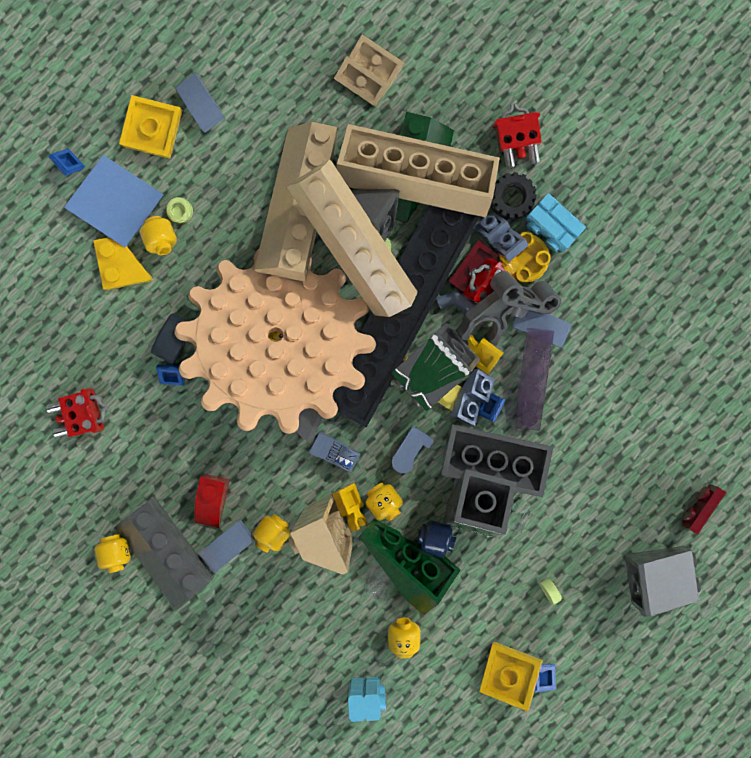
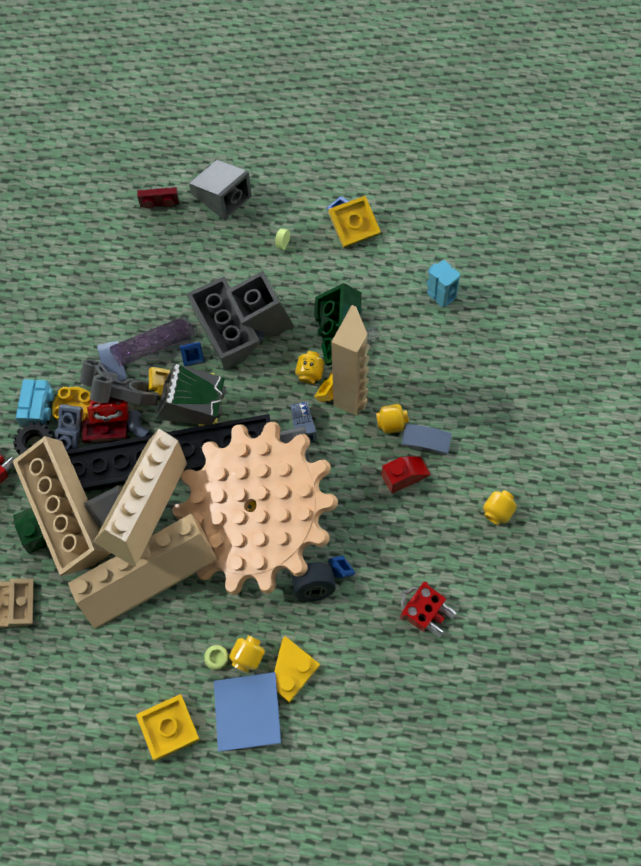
camera: 125 degrees left, 25 degrees down
blue slope [49,148,85,176] -> none
dark grey slope [115,498,214,607] -> none
sand blue slope [175,73,225,132] -> none
yellow head [388,618,420,659] -> none
sand blue leg [392,425,434,473] -> none
dark blue head [417,520,456,557] -> none
sand blue slope [451,369,495,426] -> none

